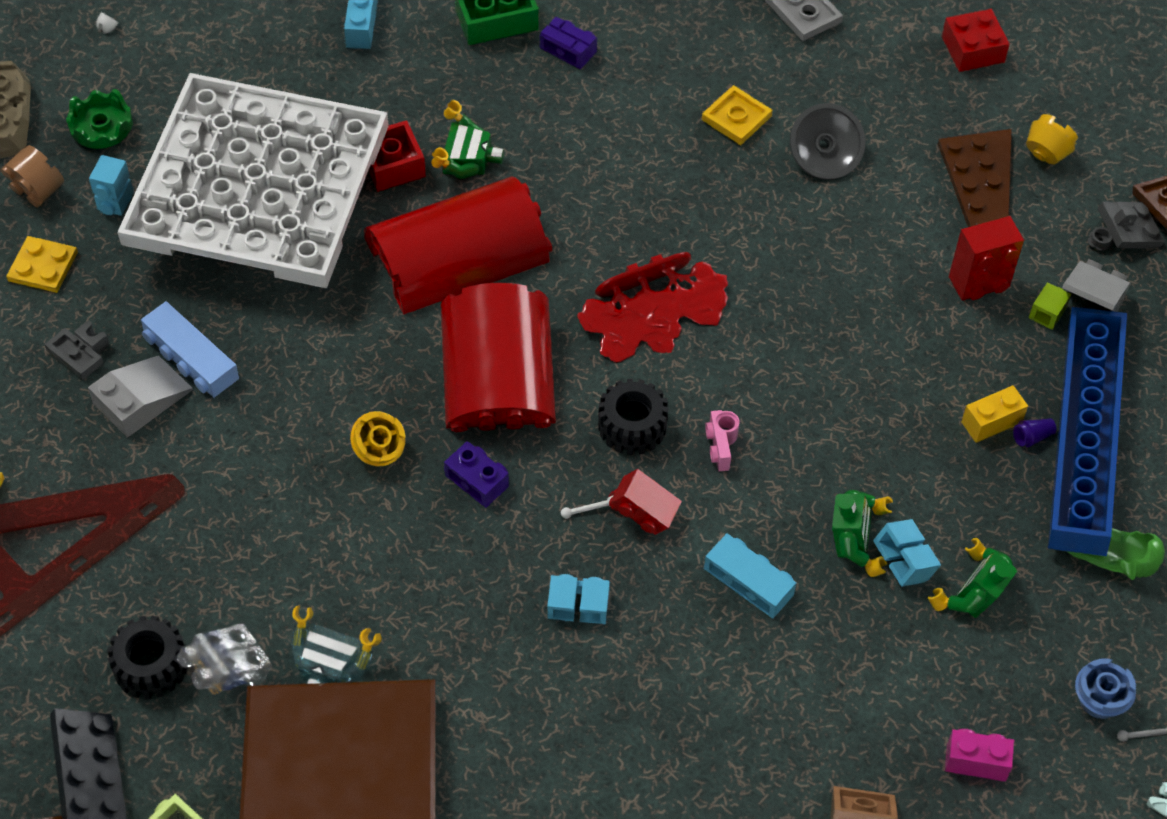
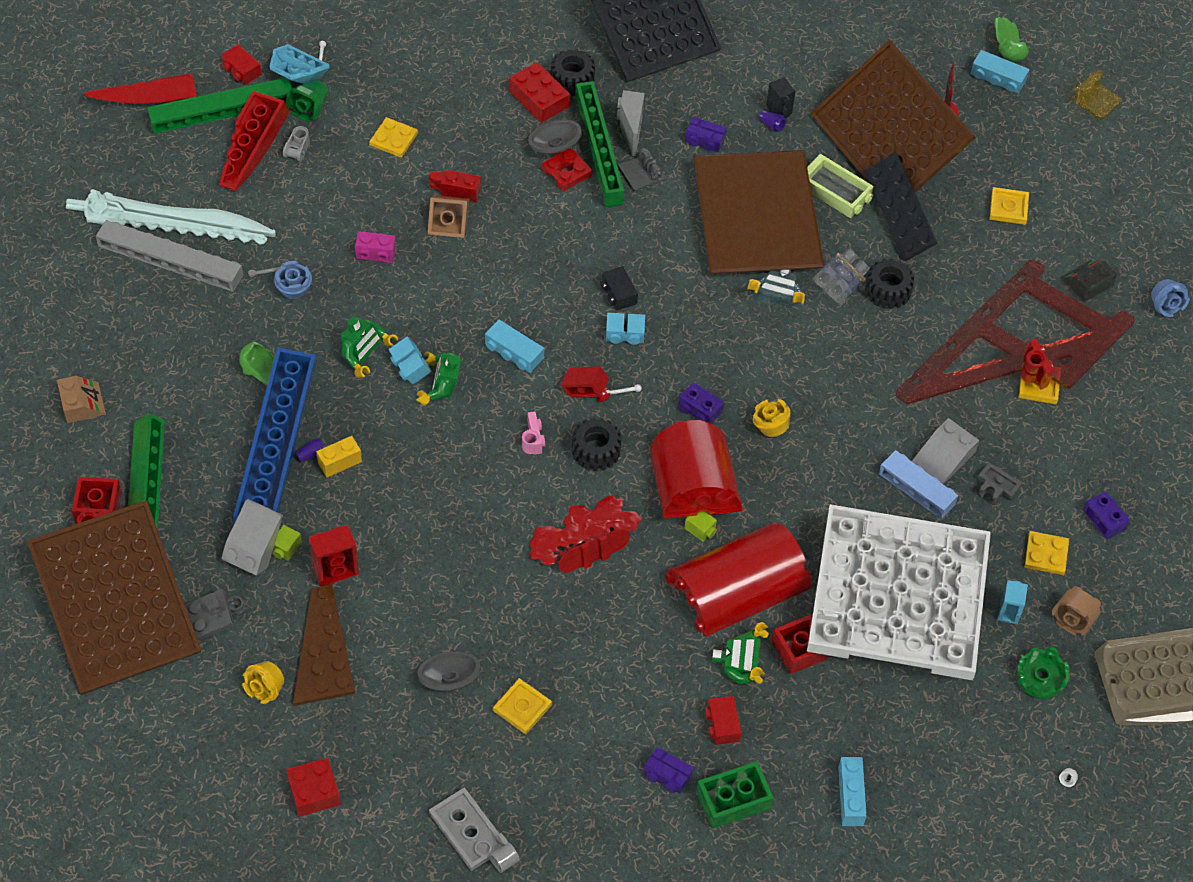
camera: 175 degrees right, 0 degrees up
none -> black brick [600,266,638,311]
none -> red brick [705,696,741,745]

